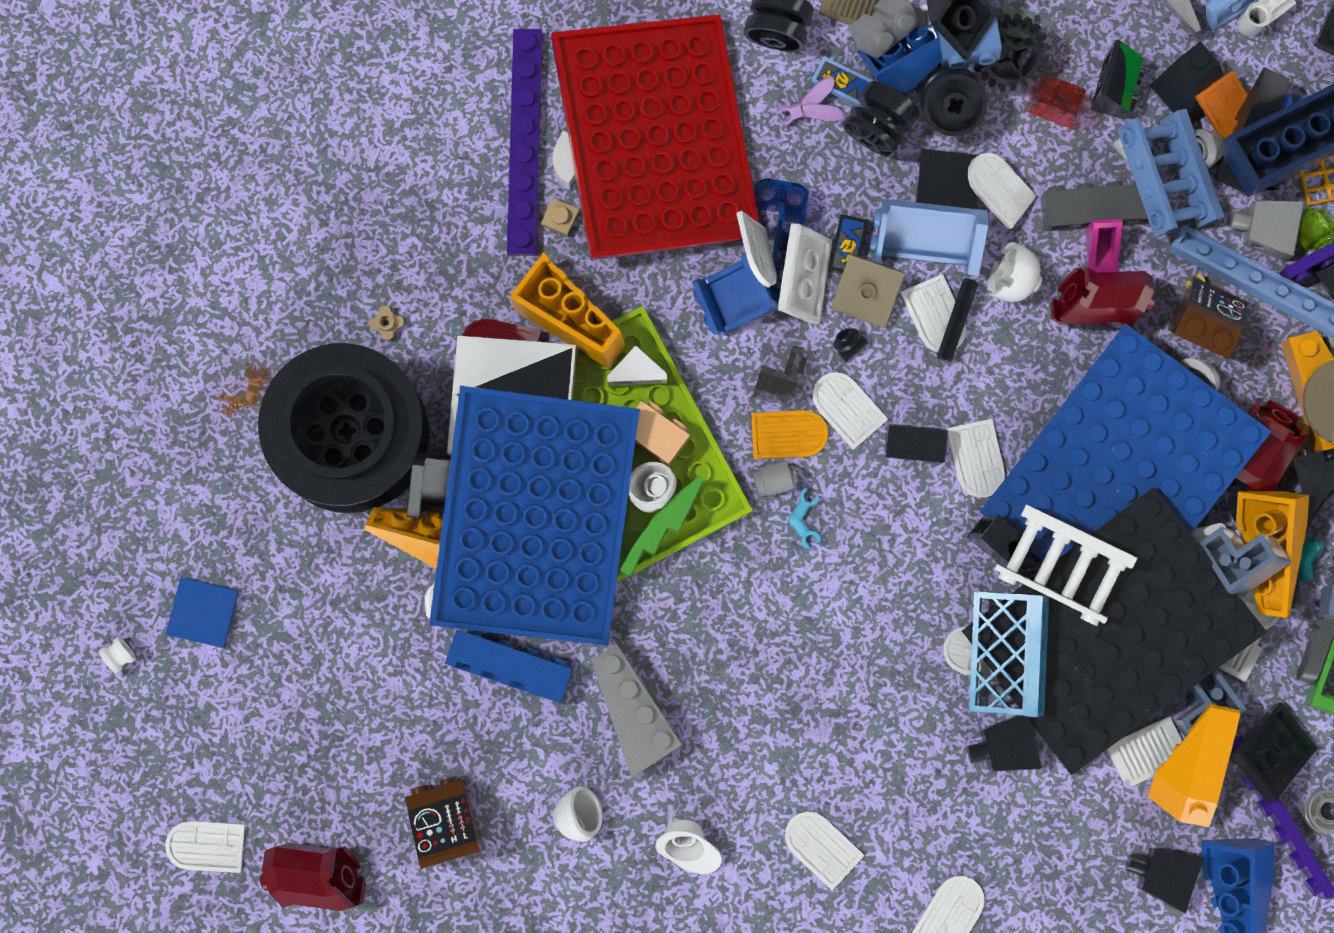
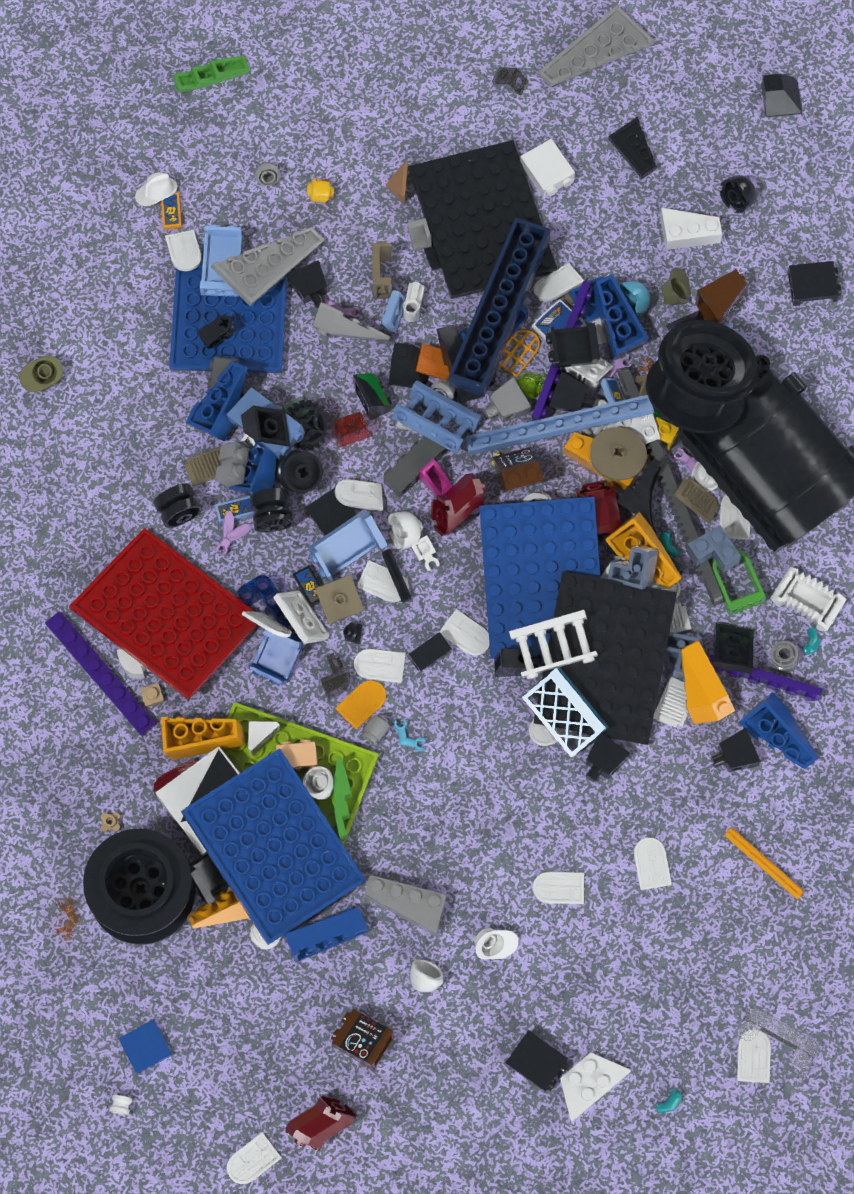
camera: 40 degrees left, 10 degrees down
none -> white plate [411,535,439,572]

